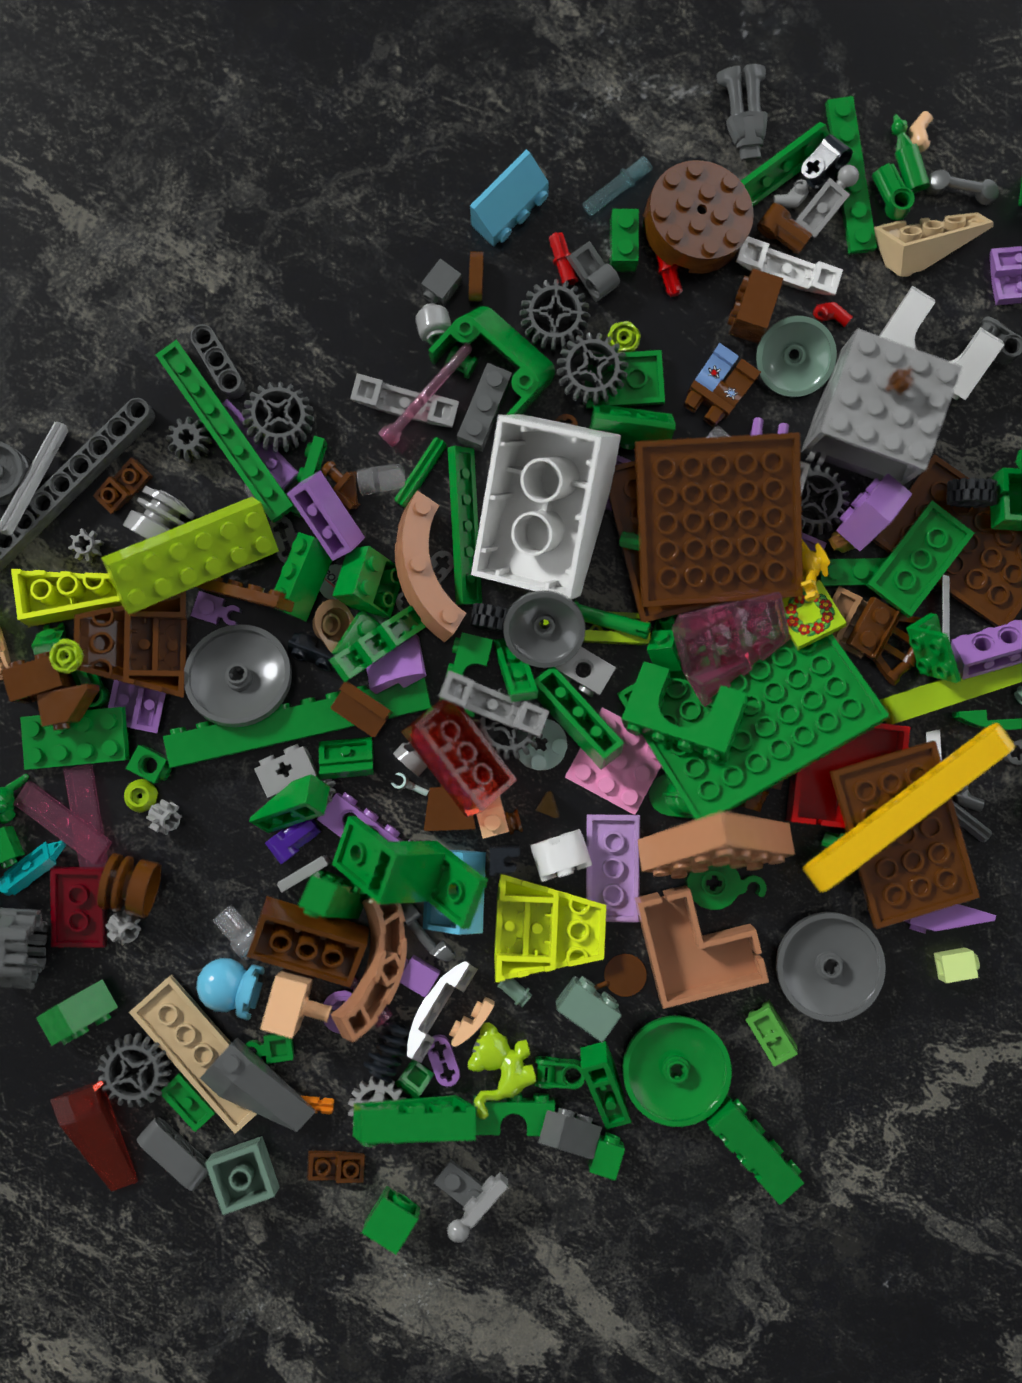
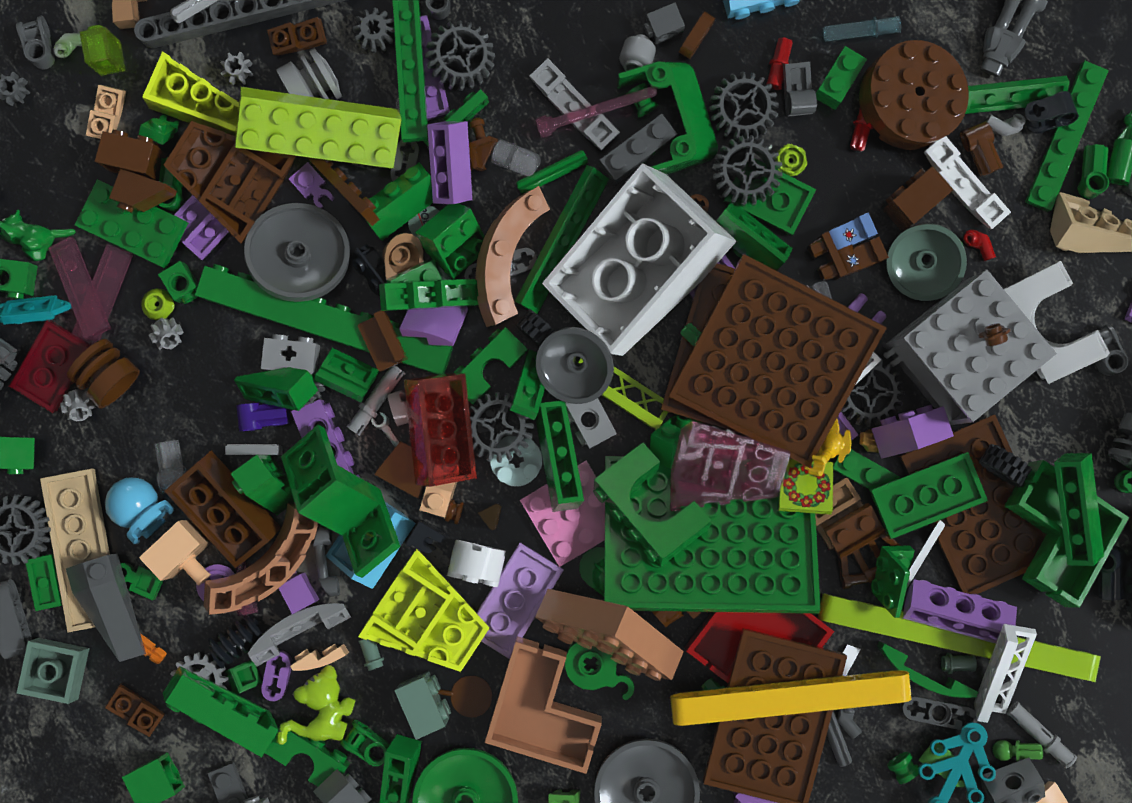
camera: 30 degrees right, 0 degrees up
lime plate [49,639,83,673] -> none
light grey slope [439,671,549,737] -> none
green pin [574,600,651,640] -> none
light grey plate [795,165,859,238] -> none
none -> light grey pin [346,365,405,436]

